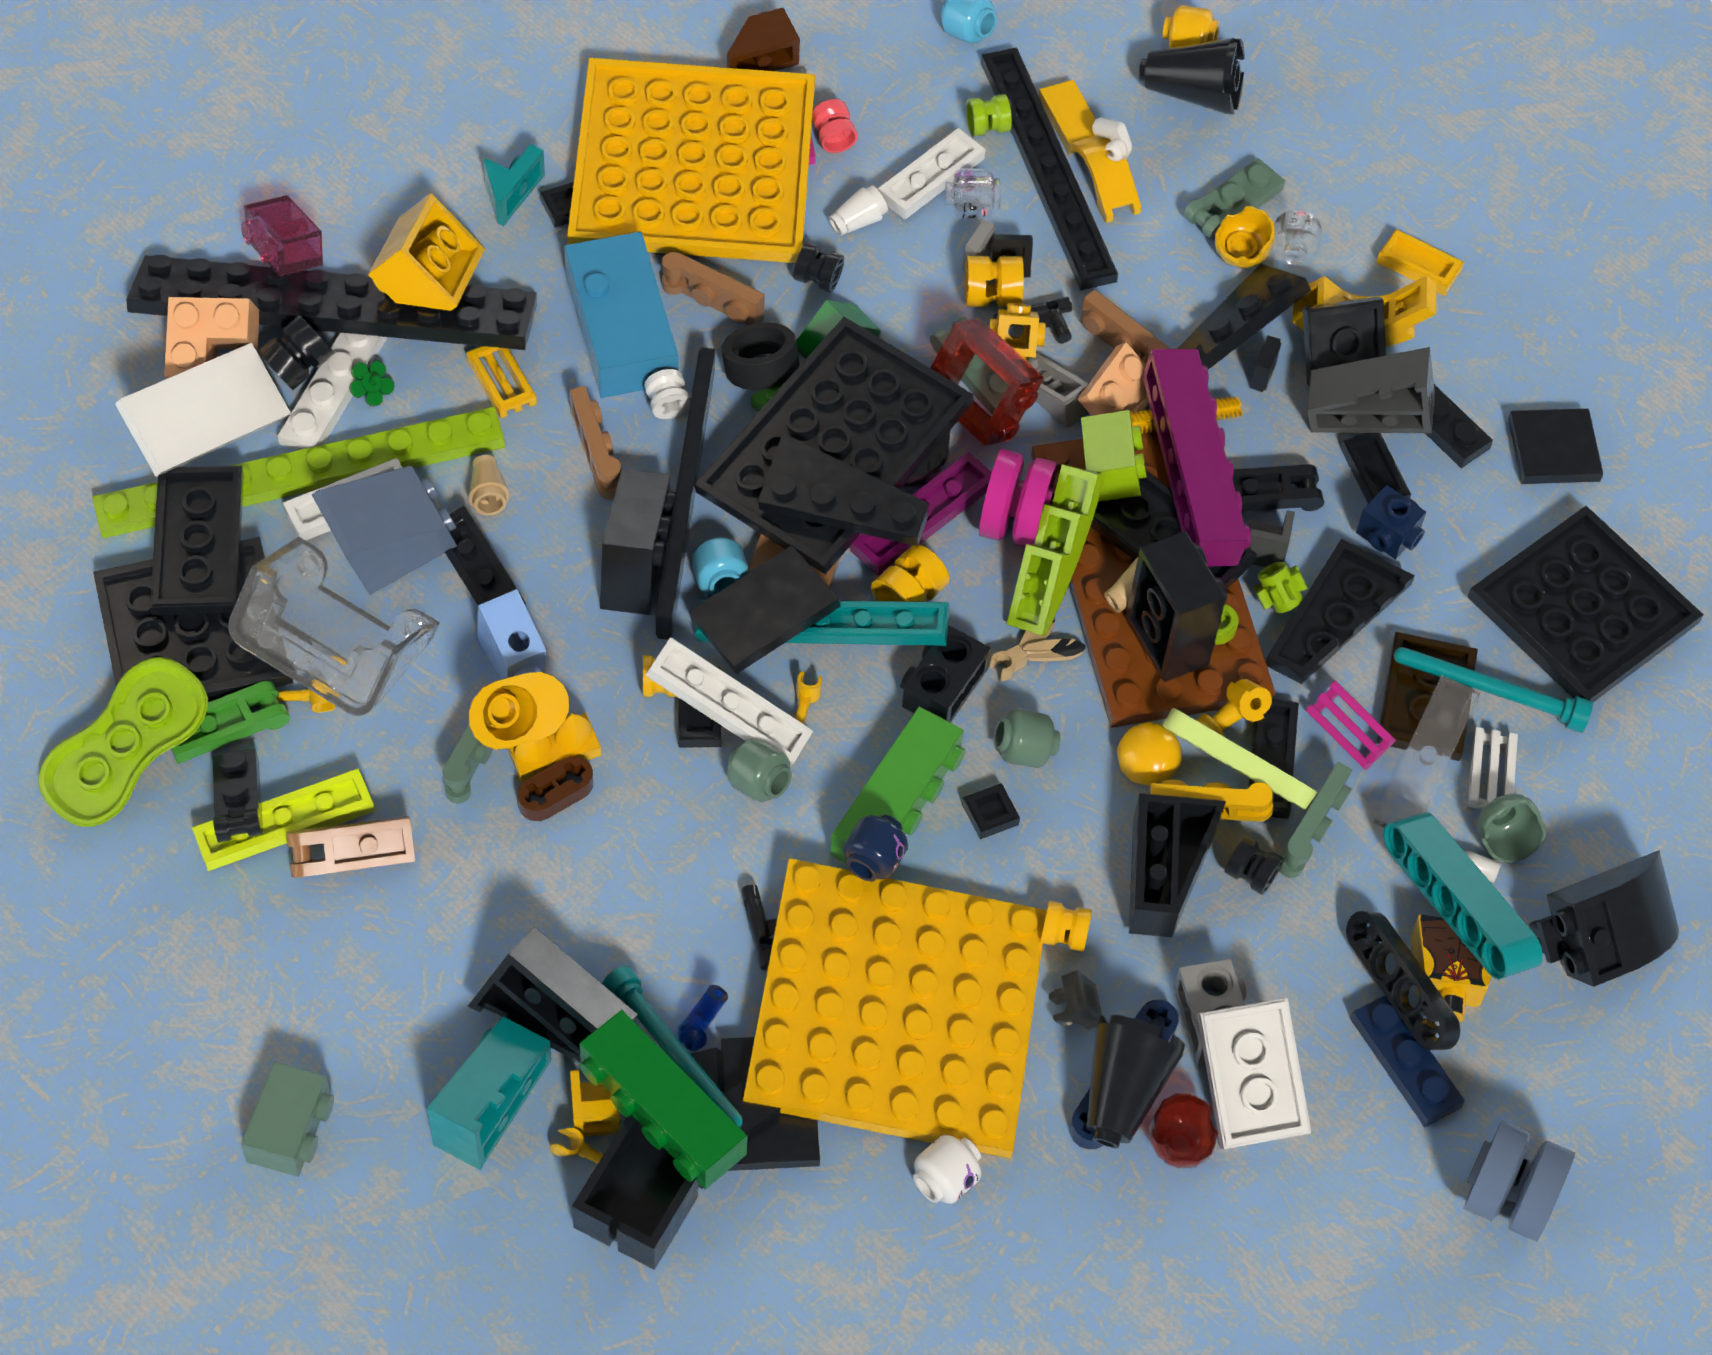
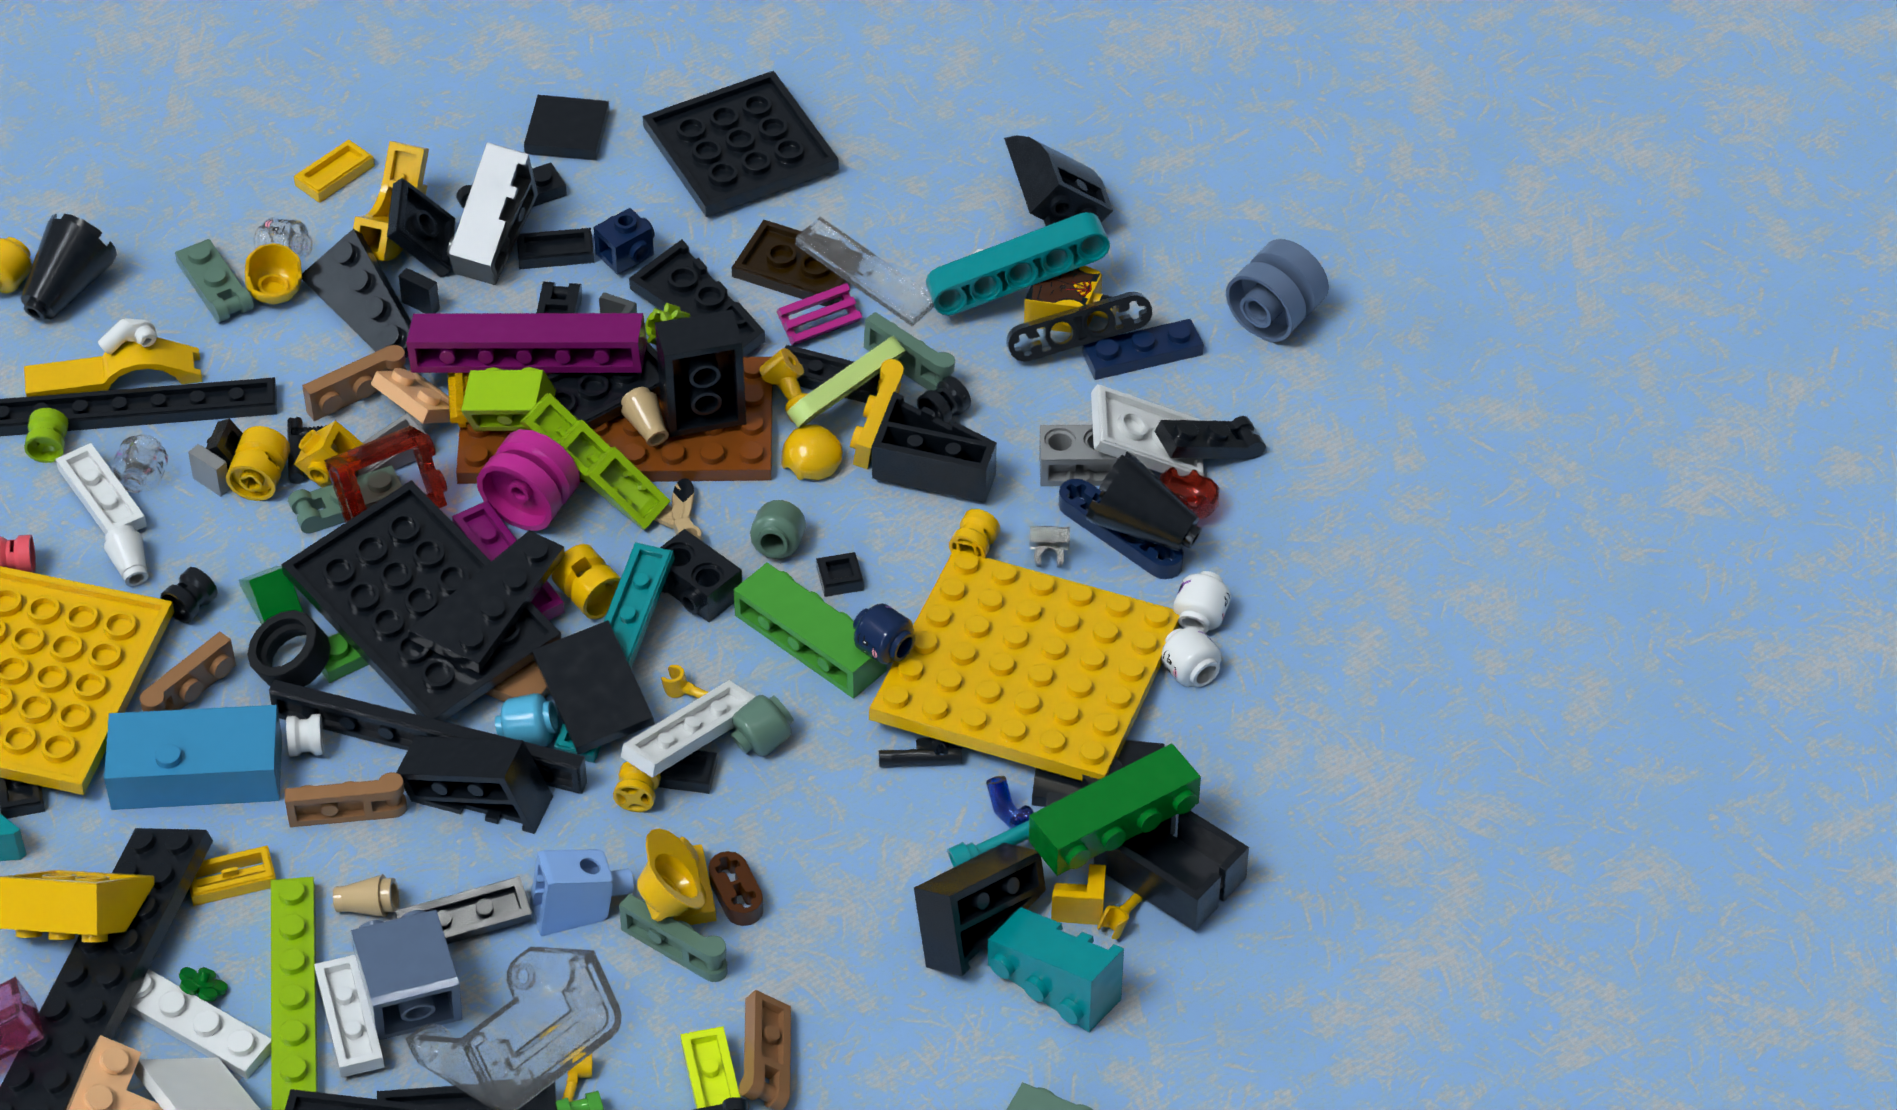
camera: 75 degrees left, 10 degrees down
black wheel [257,314,335,391] -> none
teal piece [1394,647,1593,733] -> none
white tile [1467,727,1518,809] -> none
sand green hair [1477,793,1547,863] -> none
none -> black plate [1154,416,1266,459]
none -> white head [1173,571,1231,633]

